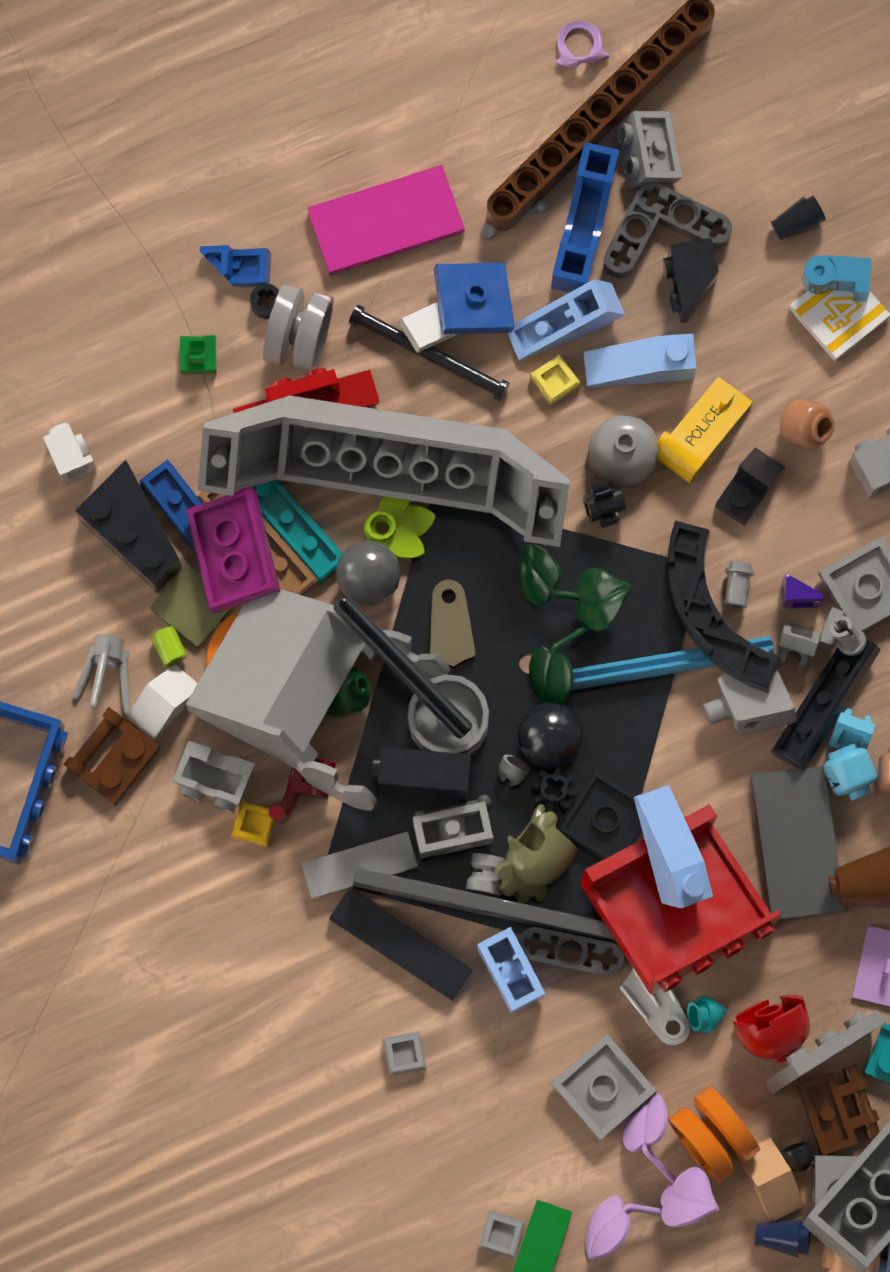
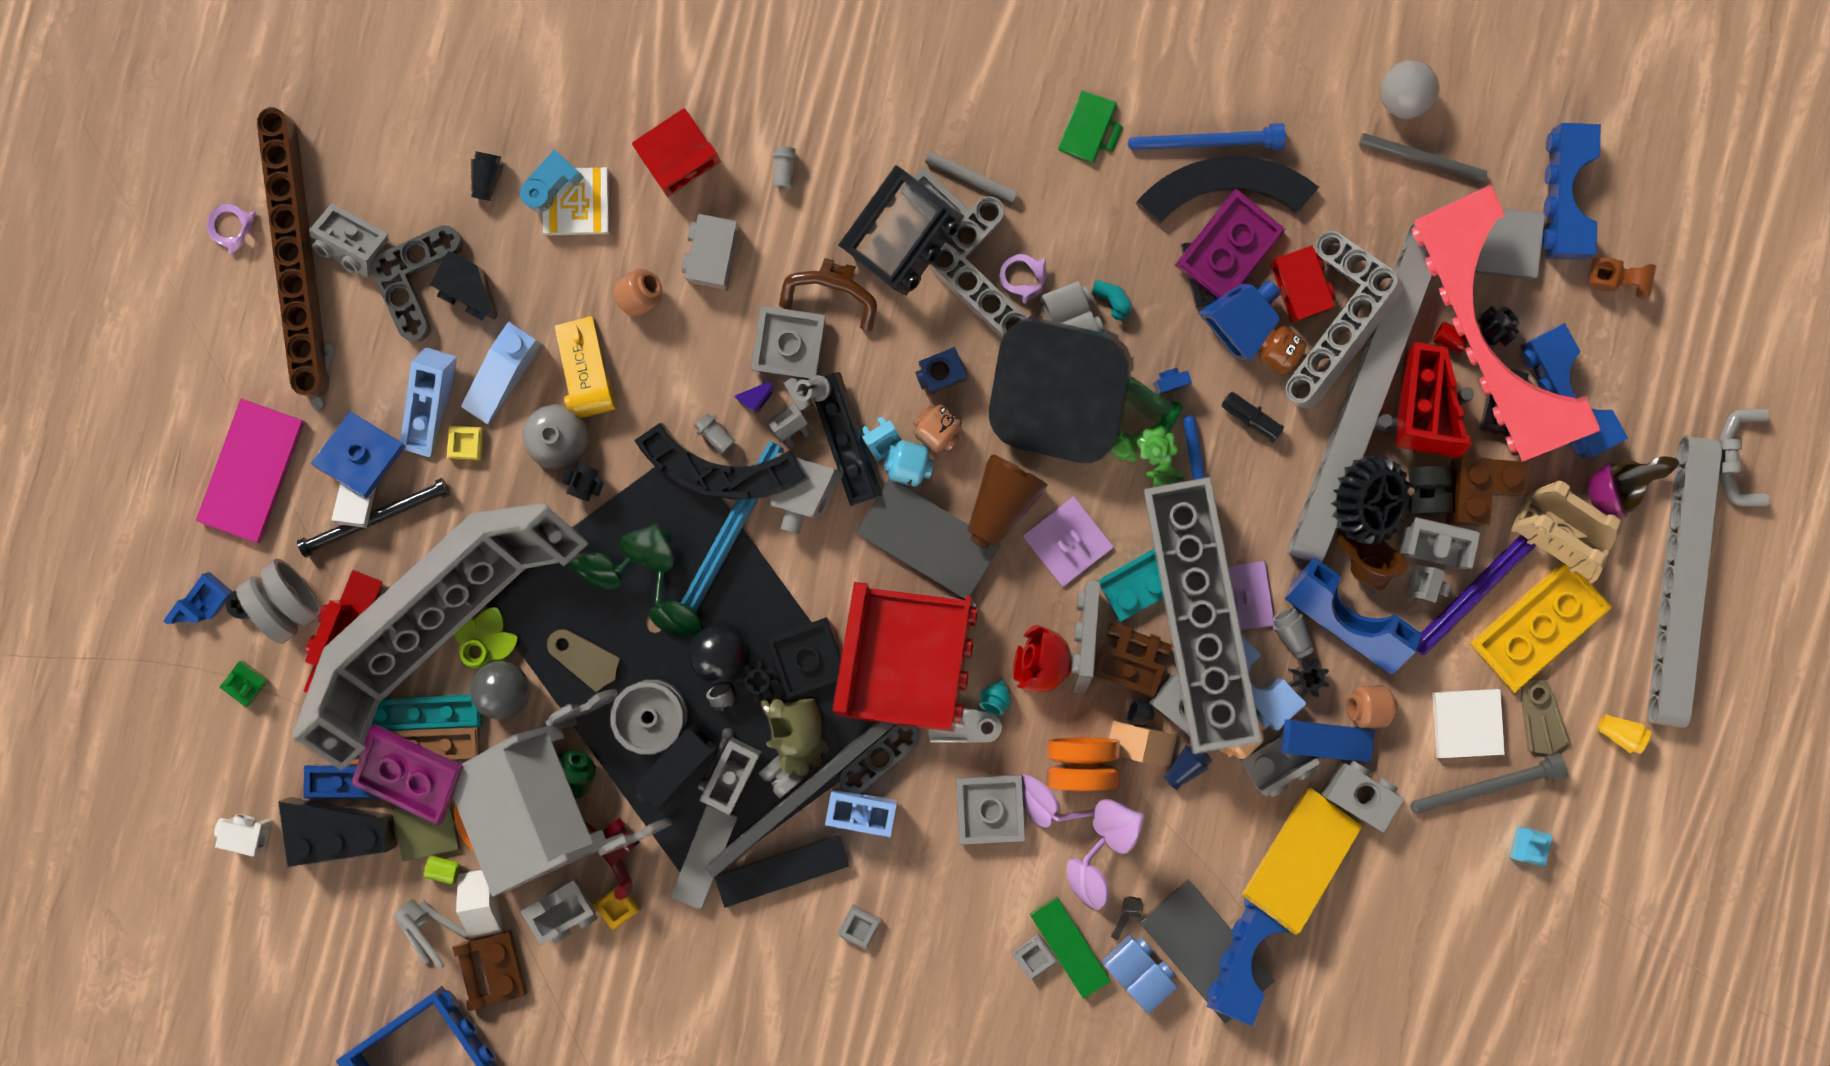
camera: 55 degrees left, 10 degrees up
black axle [333,595,472,739] -> none
blue arch [551,142,620,293] -> none
light blue slope [634,785,713,908] -> none
black slope [715,447,785,526] -> none

